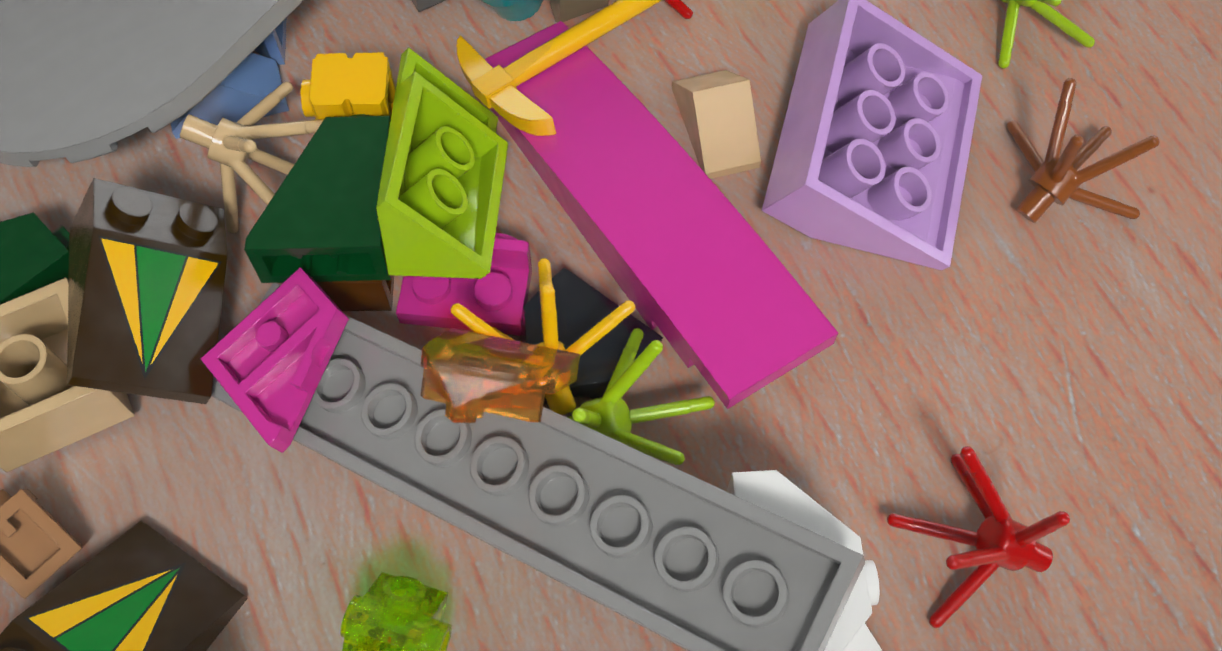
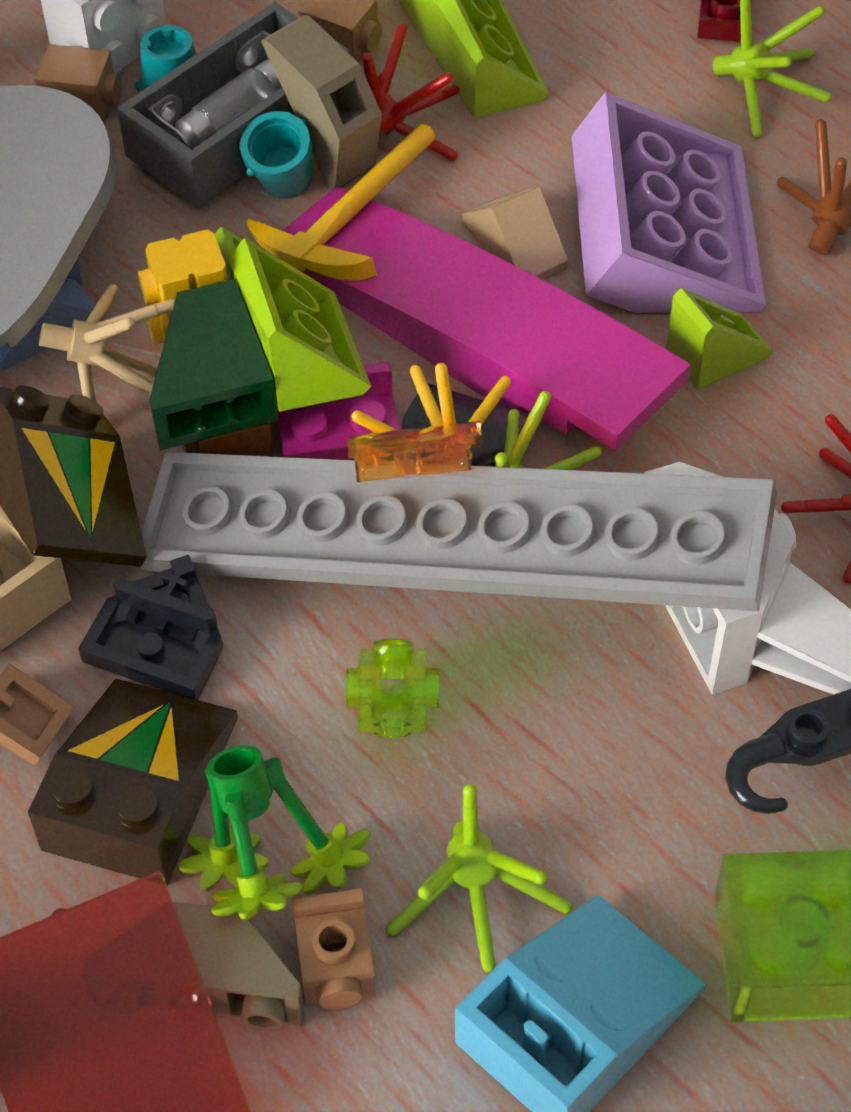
camera: 15 degrees left, 10 degrees down
dark pink wing [201,267,349,453] -> none
none -> black slope [78,554,224,700]
none -> lime slope [666,288,773,390]

